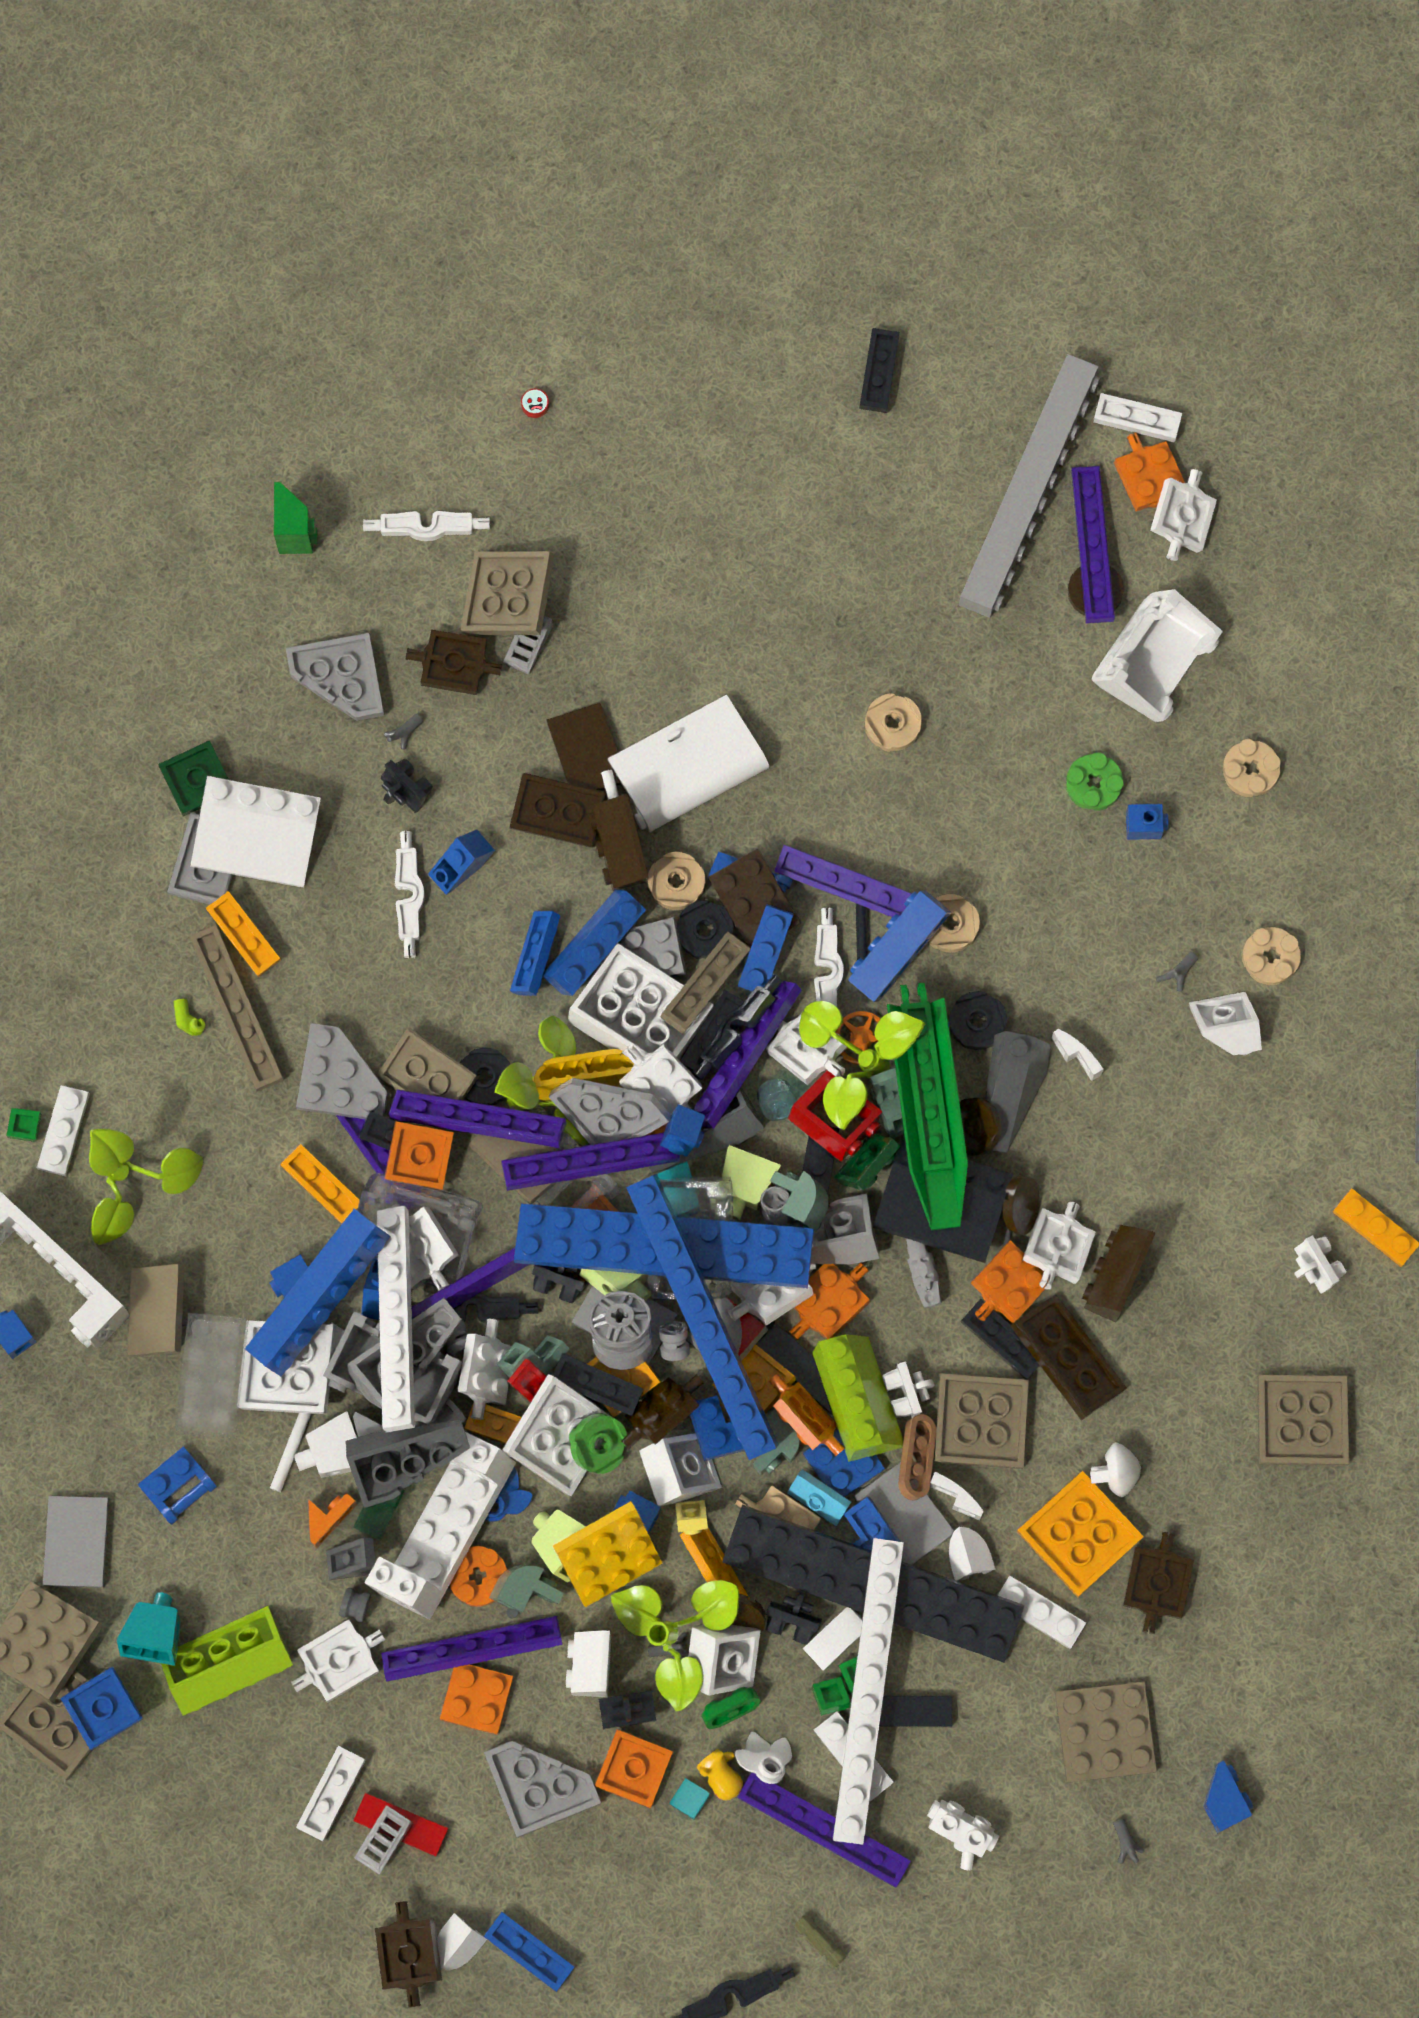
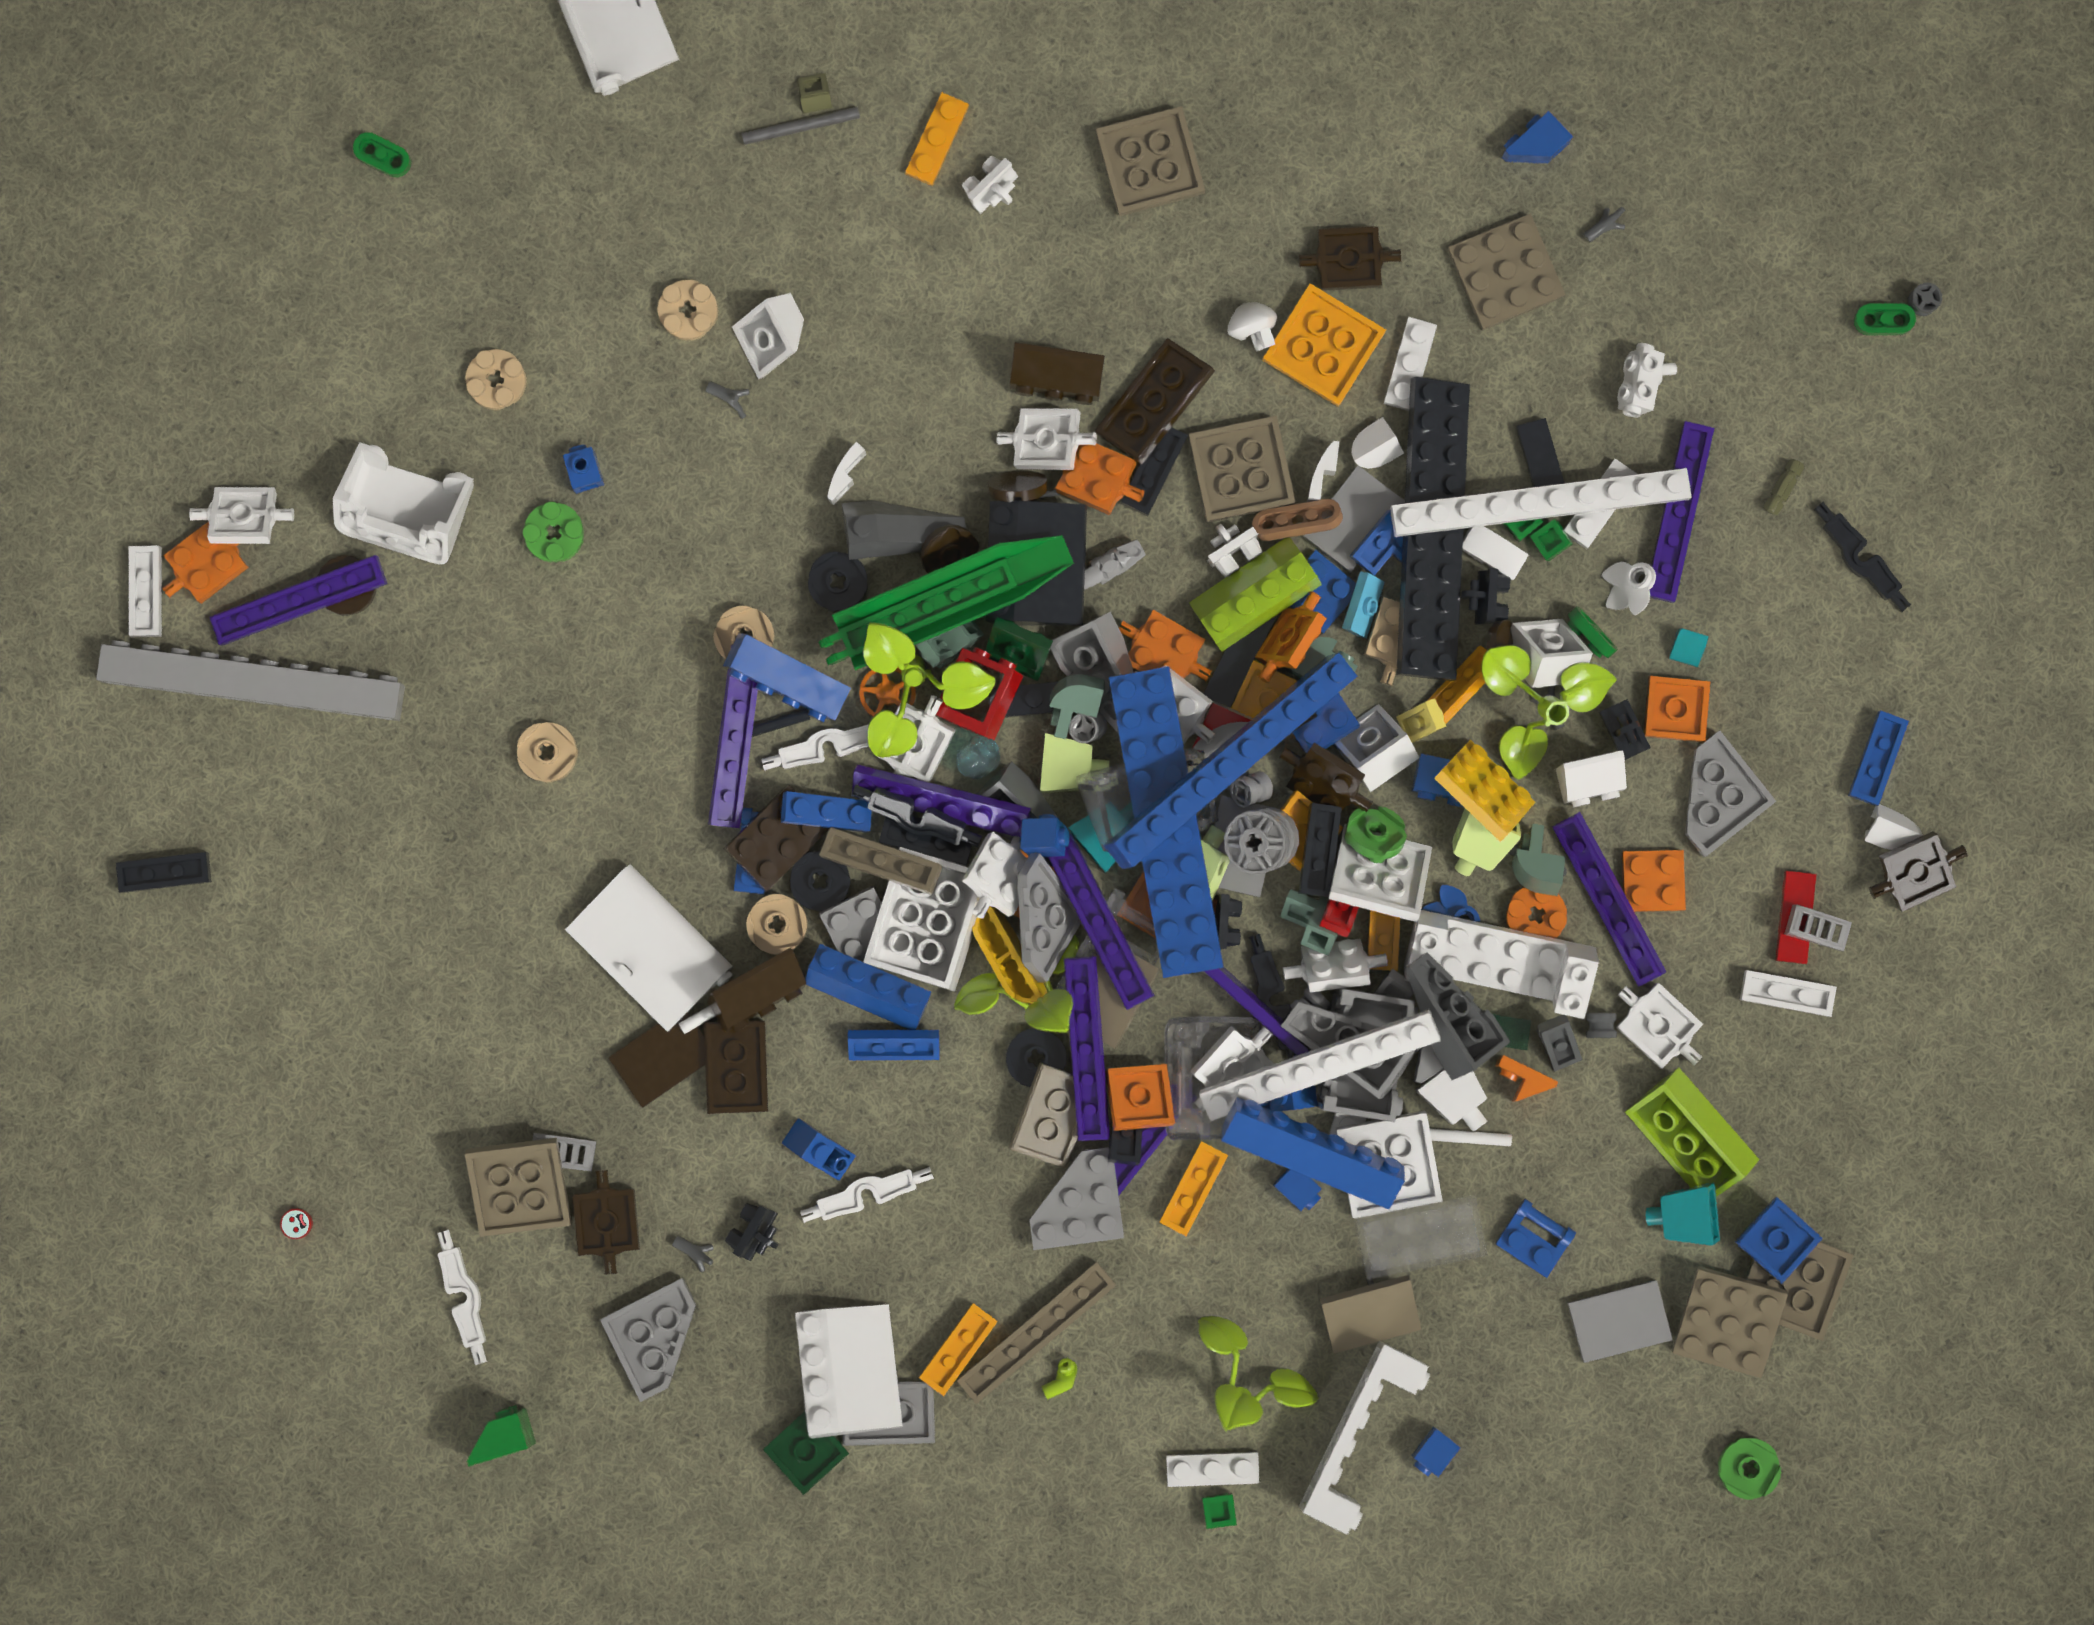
camera: 105 degrees left, 10 degrees up
yellow animal [697,1749,743,1800] -> none

